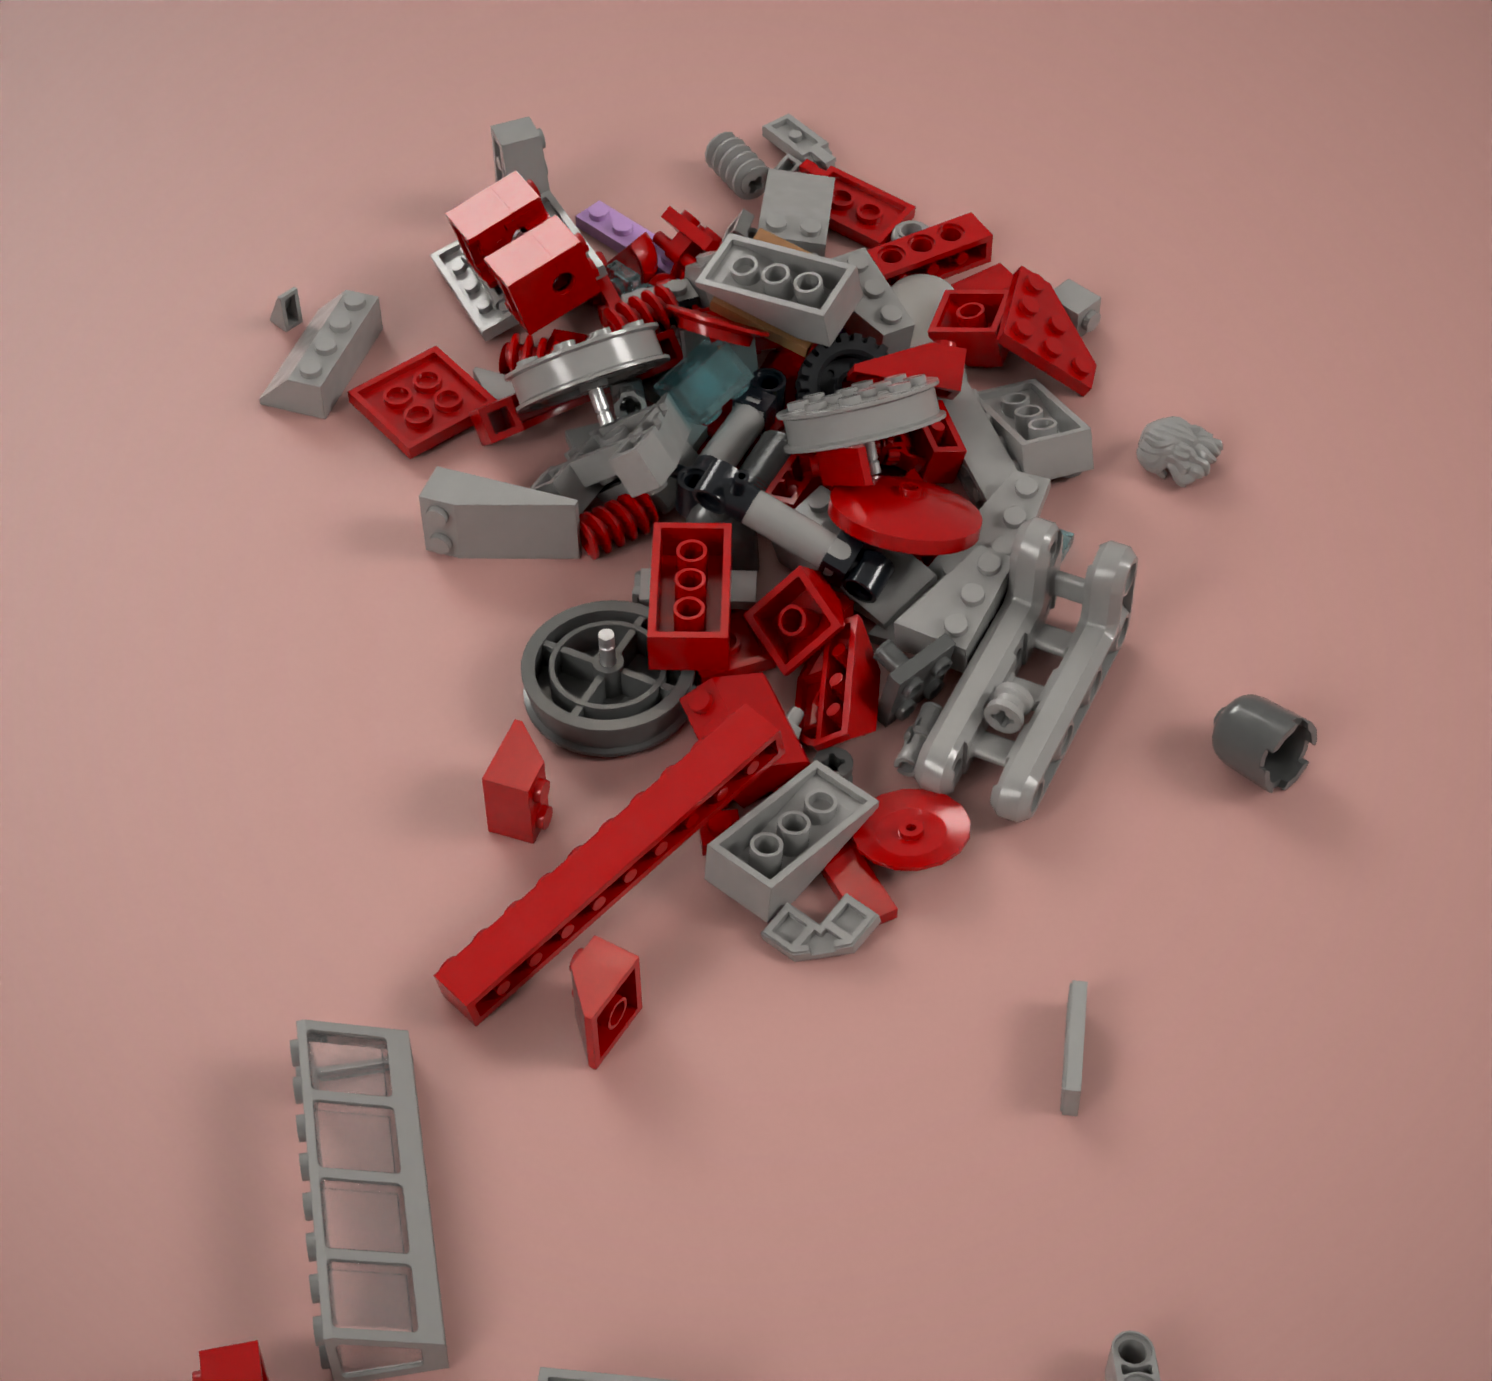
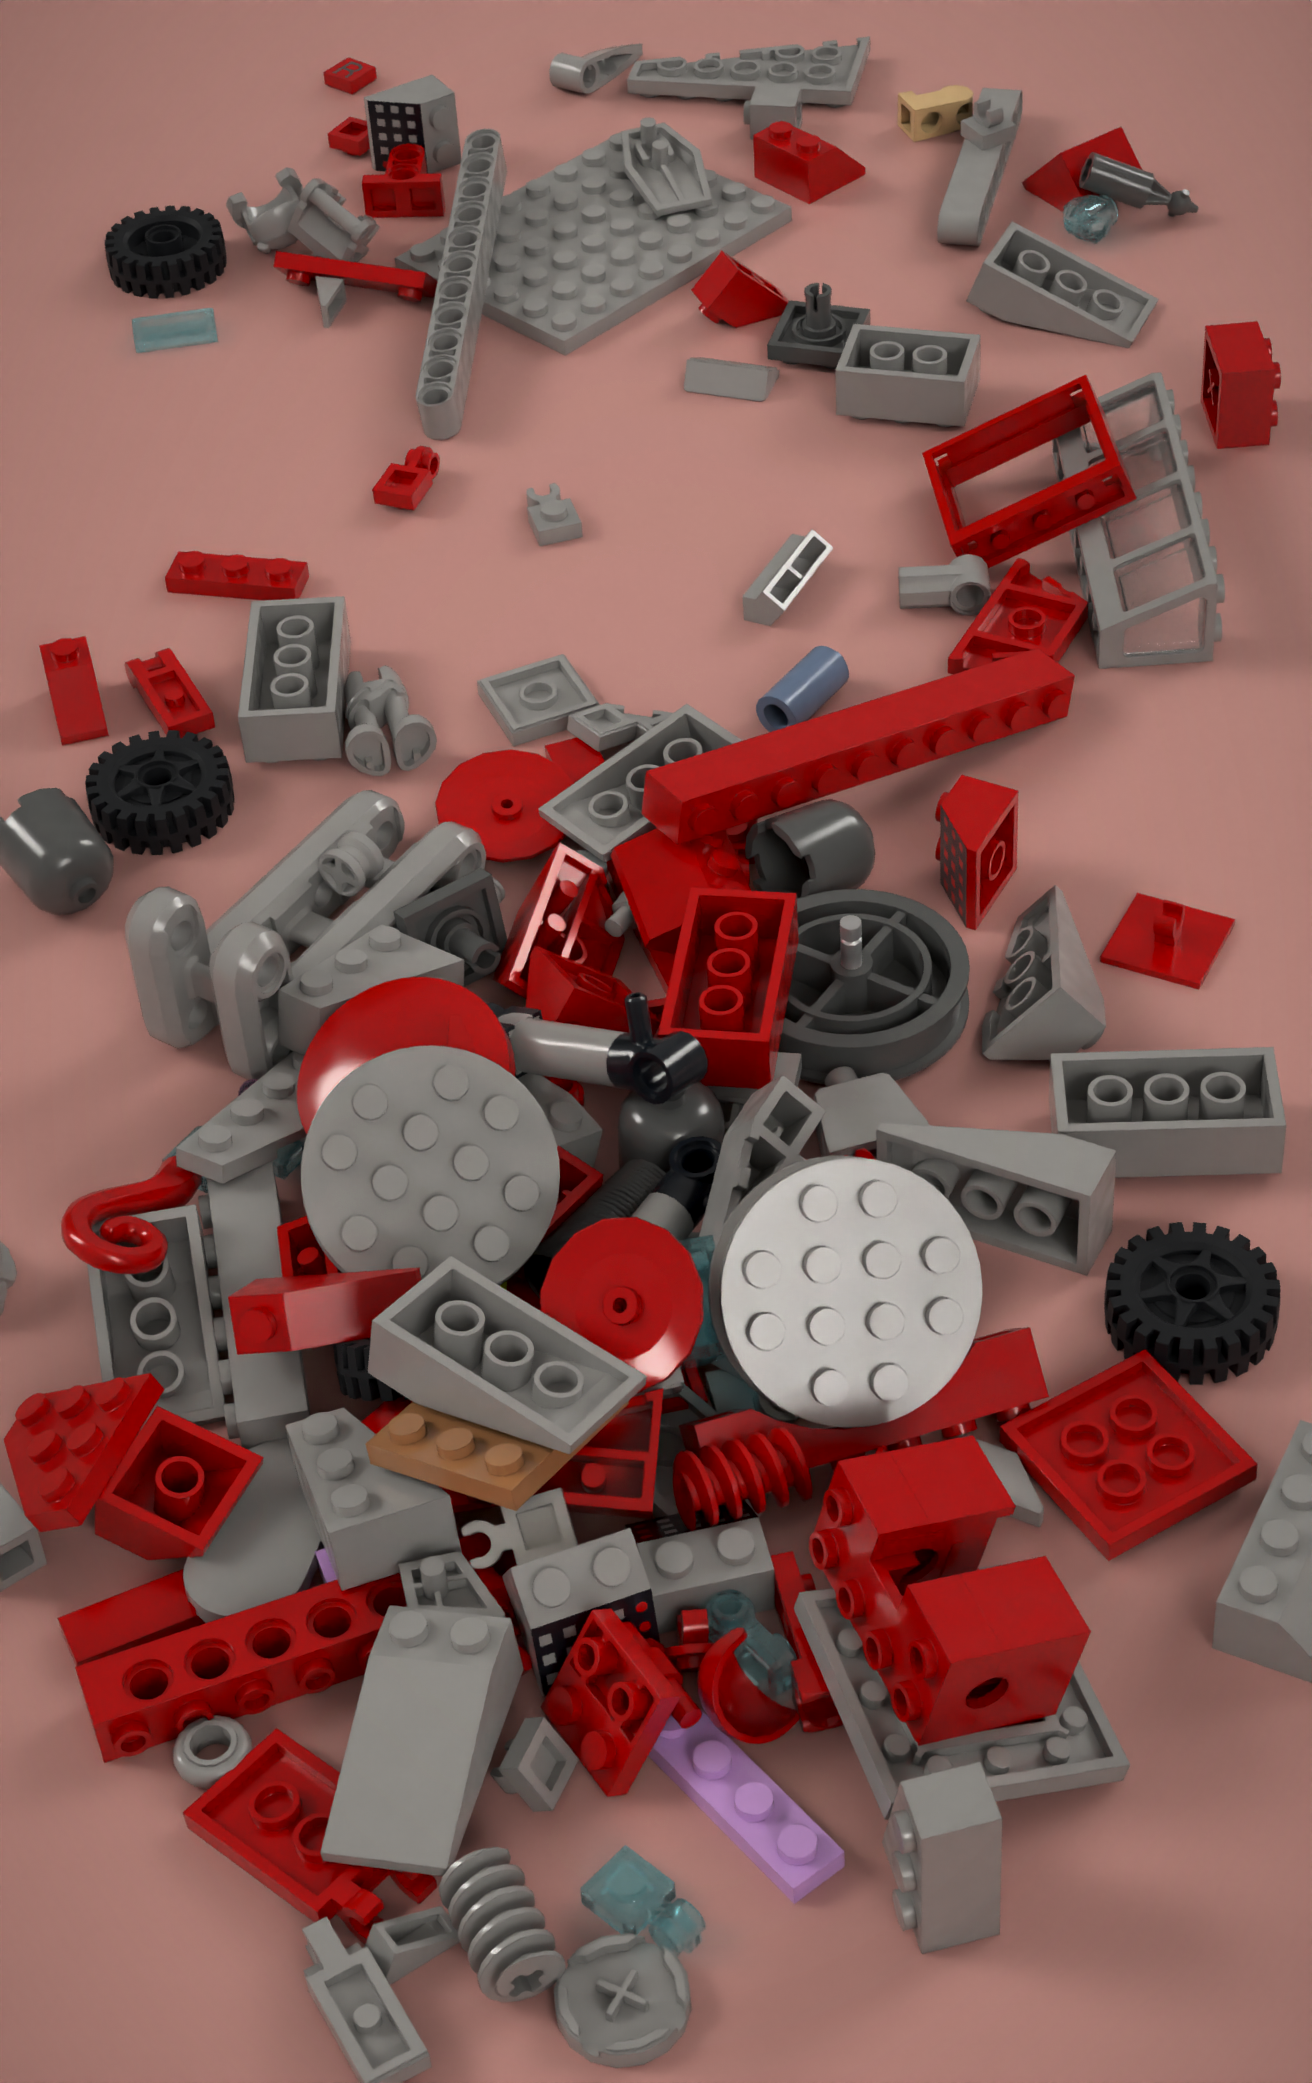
camera: 170 degrees left, 5 degrees down
red slope [569,935,643,1070] -> none
light grey tile [1060,980,1088,1116] -> none
none -> red slope [39,636,109,745]
none -> red plant [61,1156,202,1274]
none -> black wheel [85,730,235,855]
none -> red plate [125,648,215,738]
none -> red plate [165,551,309,601]
none -> light grey brick [238,596,351,763]
none -> light grey piece [345,666,437,776]
none -> red plate [372,446,440,510]
none -> light grey tile [477,654,600,747]
none -> light grey plate [526,483,583,546]
none -> light grey tile [554,1933,692,2068]
none -> clear light blue plate [580,1845,706,1956]
none -> light grey piece [742,529,834,626]
none -> dark grey cylinder [745,799,875,899]
none -> sand blue brick [756,646,849,732]
none -> light grey torso [814,1066,929,1160]
none -> light grey piece [898,554,991,616]
none -> red window [922,374,1137,569]
none -> red wing [948,558,1089,674]
none -> light grey wedge [982,885,1106,1060]
none -> light grey brick [1049,1047,1286,1178]
none -> red piece [1100,893,1235,990]
none -> black wheel [1104,1222,1280,1385]

